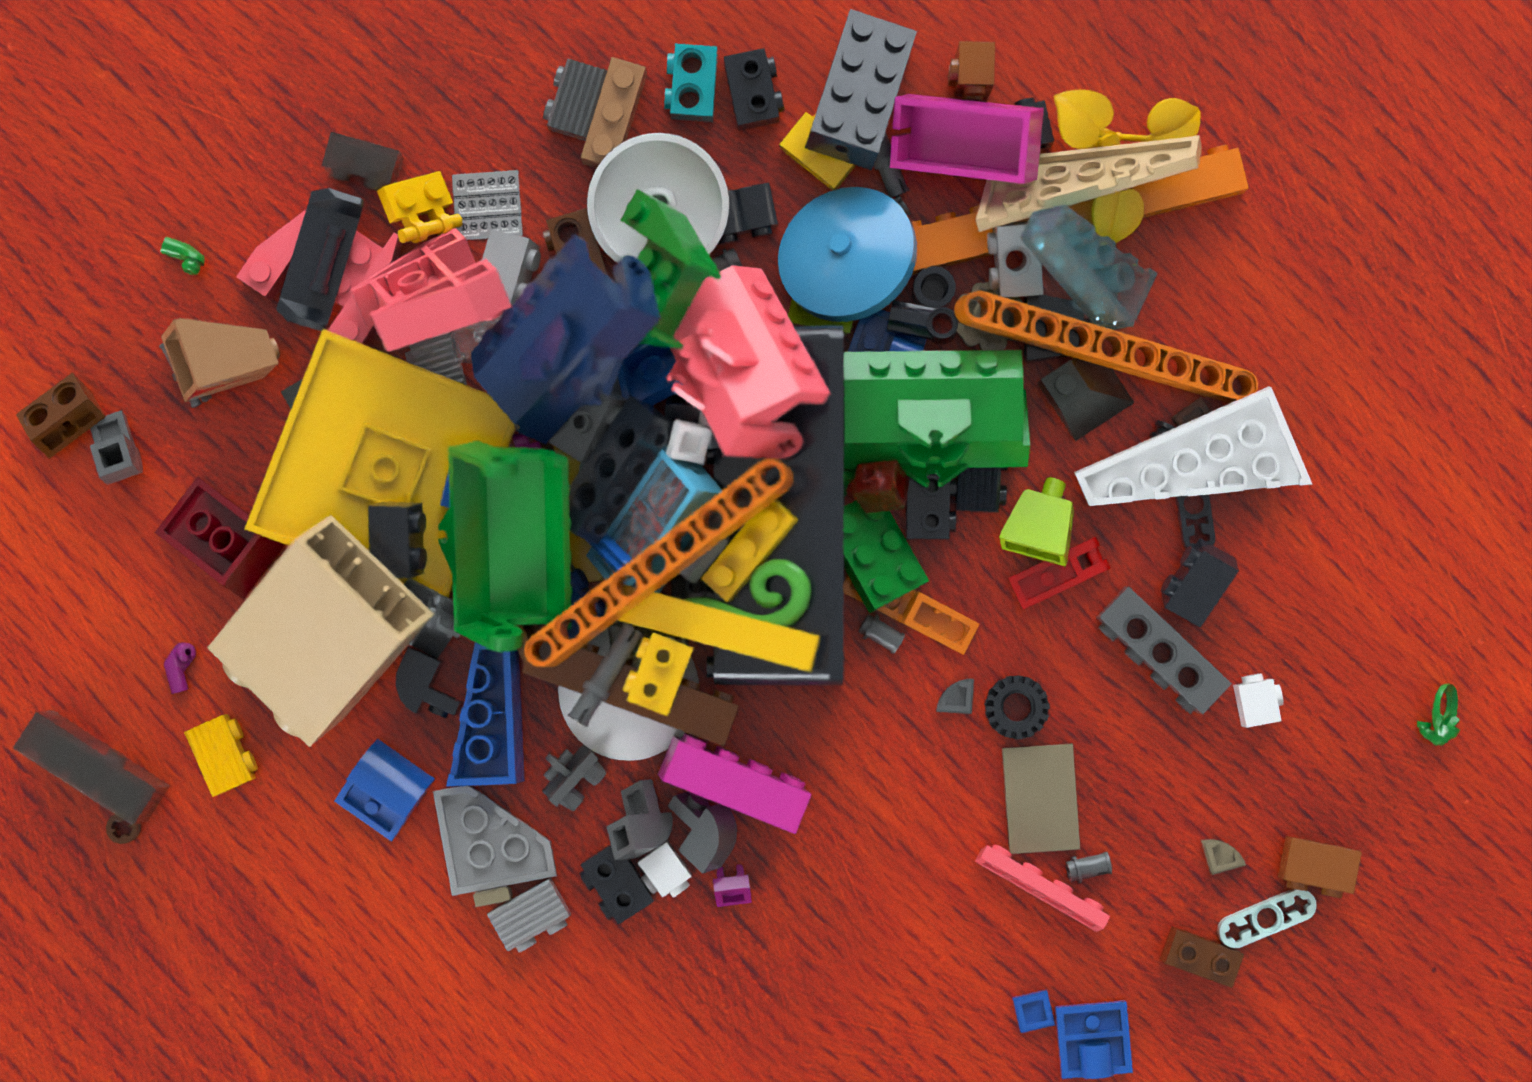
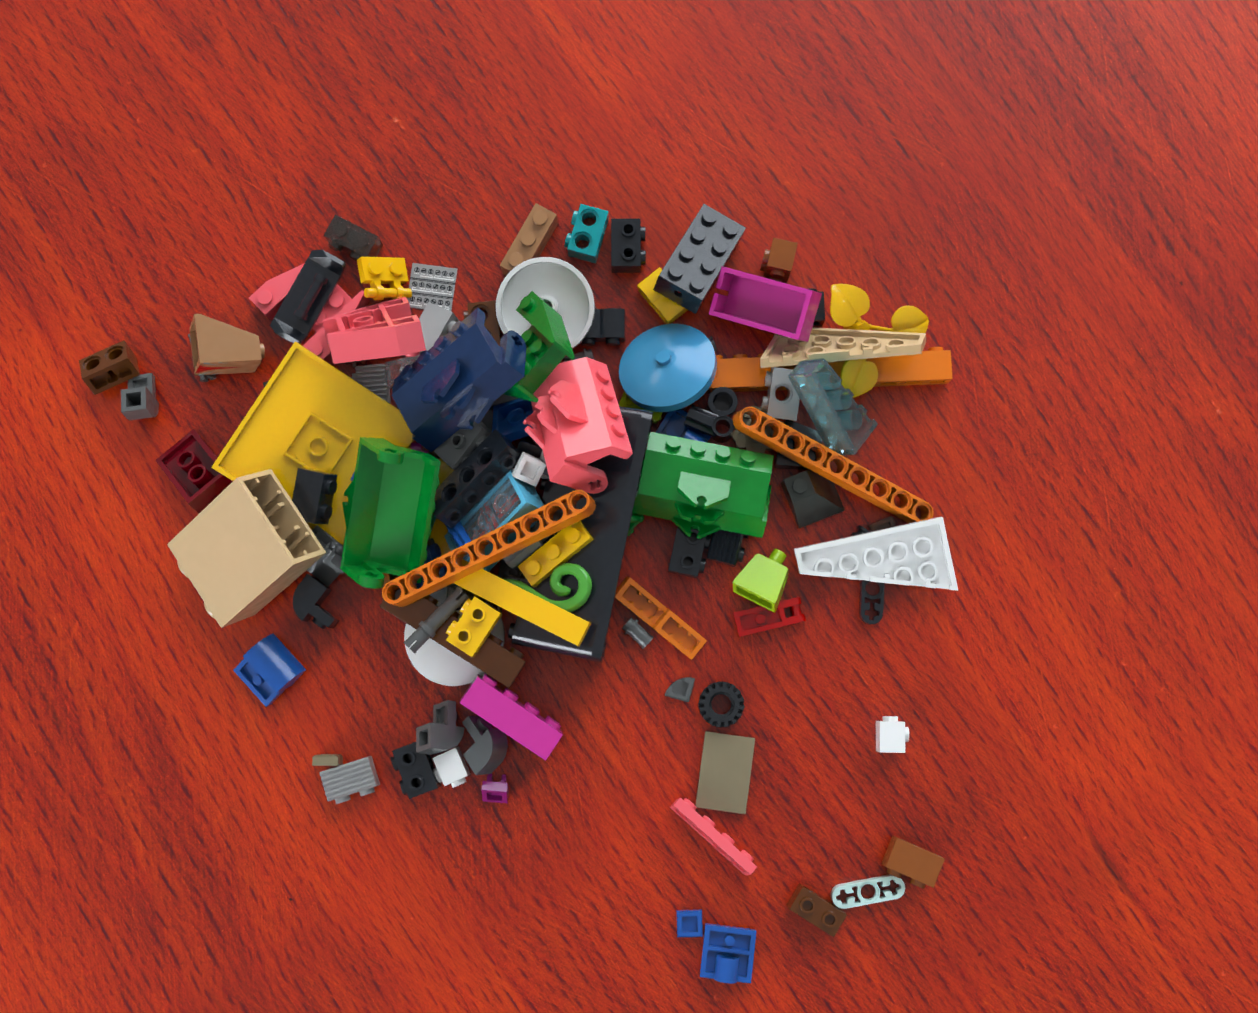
camera: 15 degrees right, 5 degrees down
clear smoke brick [13,710,170,825] -> none
reddish brown bush [106,811,141,844] -> none
green arm [160,237,205,275] -> none
magenta arm [164,642,196,694] -> none
yellow brick [184,714,258,797] -> none
light grey plate [433,786,557,896] -> none
blue wedge [446,643,525,787] -> none
dark grey hips [542,744,606,811] -> none
dark grey brick [543,59,607,141] -> none
green plate [844,489,929,614] -> none
clear red brick [851,460,910,513] -> none
dark grey pin [873,131,910,198] -> none
dark grey pin [1065,852,1112,884] -> none
dark grey brick [1096,586,1232,715] -> none
black brick [1161,538,1239,627] -> none
dark tan tile [1201,839,1246,875] -> none
green piece [1416,683,1460,746] -> none

